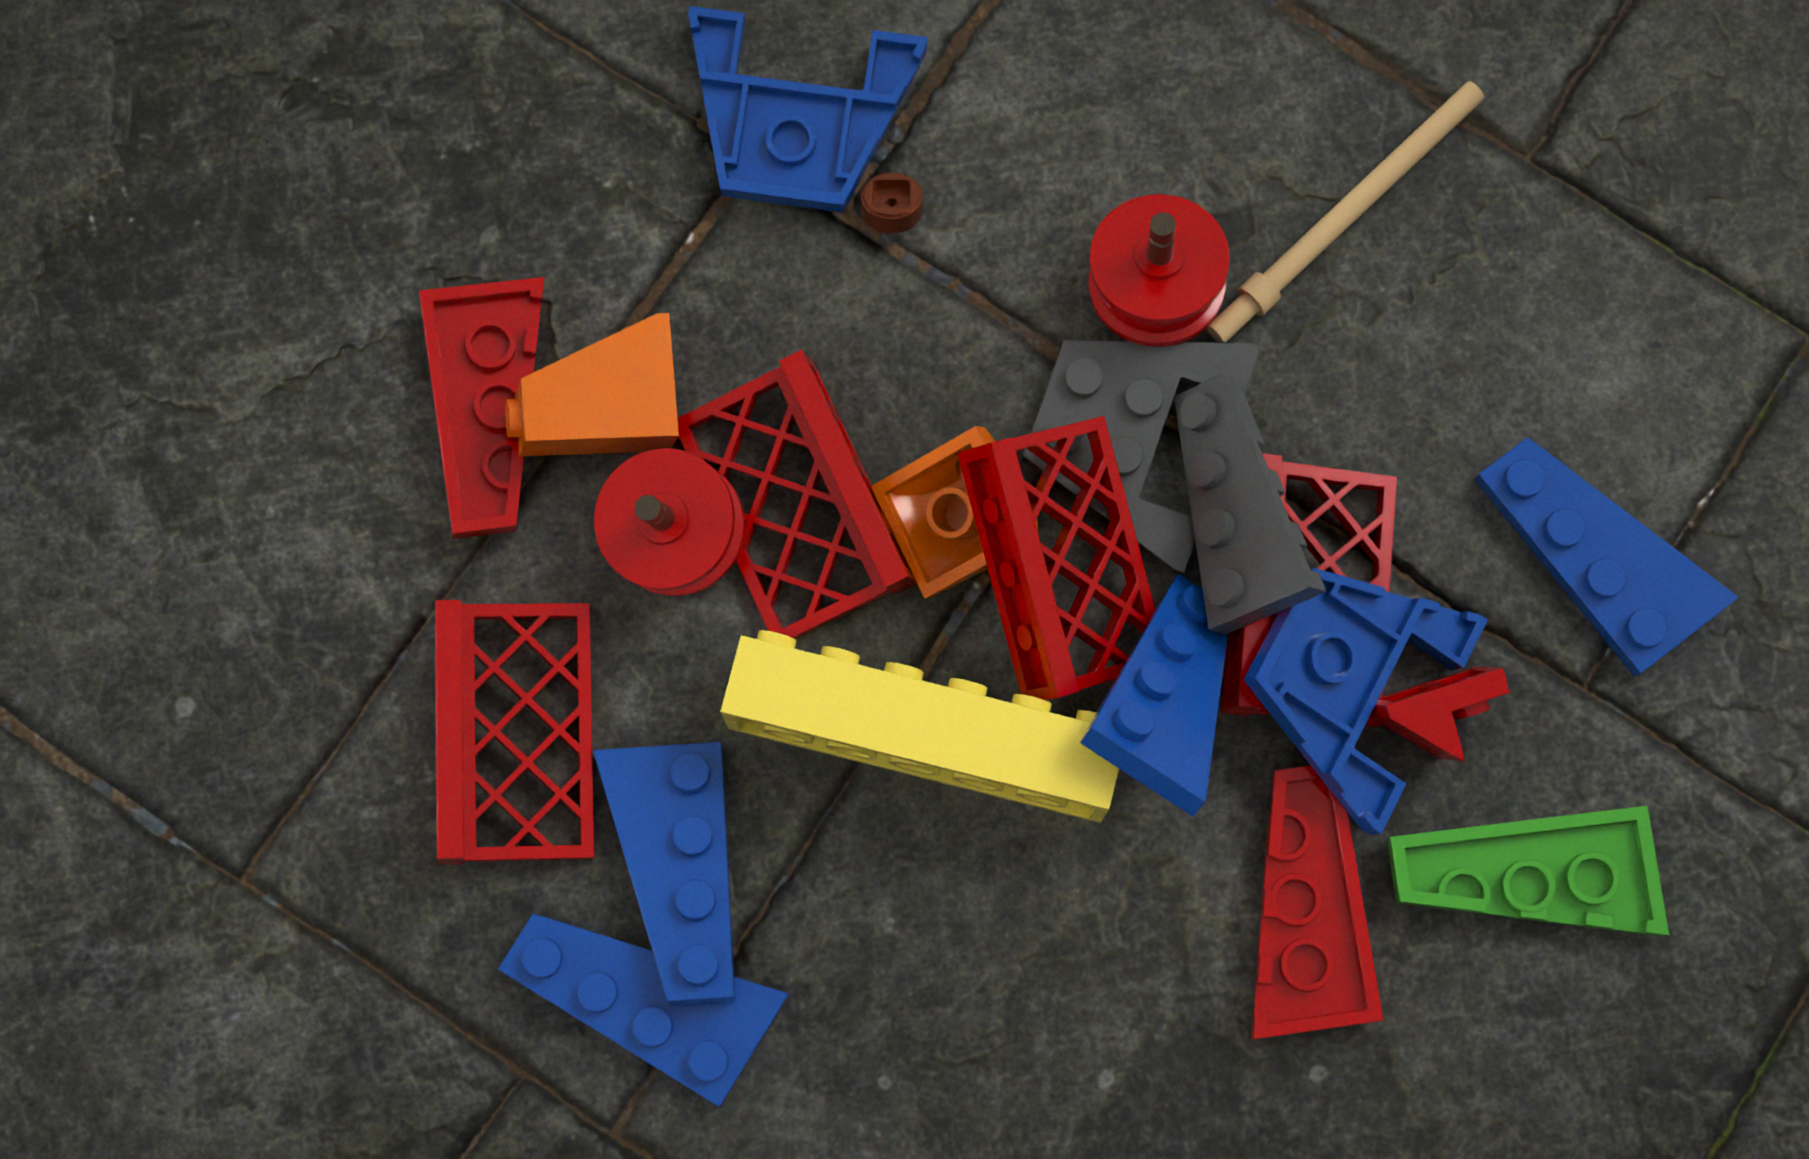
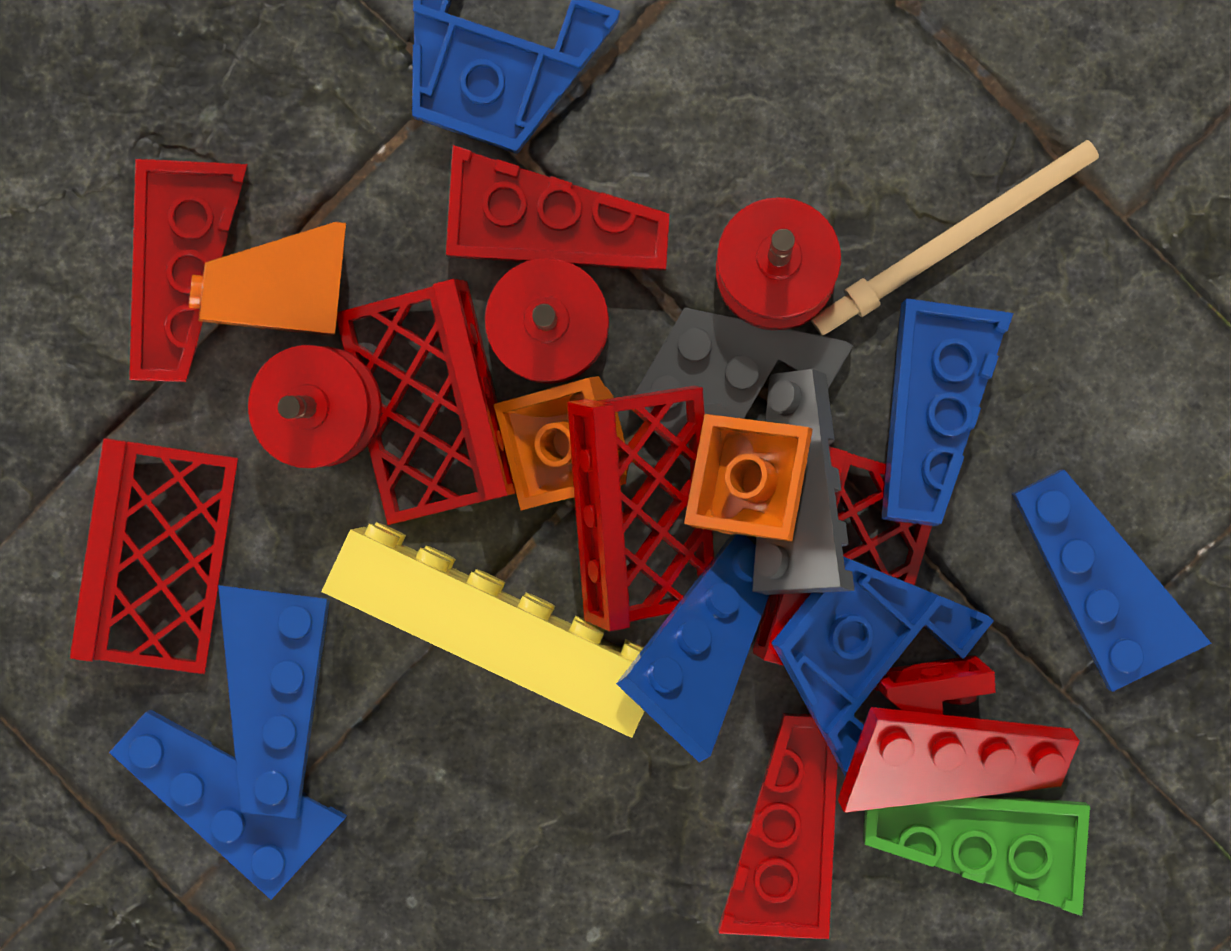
camera: 10 degrees right, 10 degrees up
copper tile [860,173,923,234] -> none
none -> red wing [446,145,670,271]
none -> red wheel [485,258,609,384]
none -> orange slope [684,414,813,541]
none -> wing [837,707,1080,813]
none -> blue wing [882,298,1014,526]

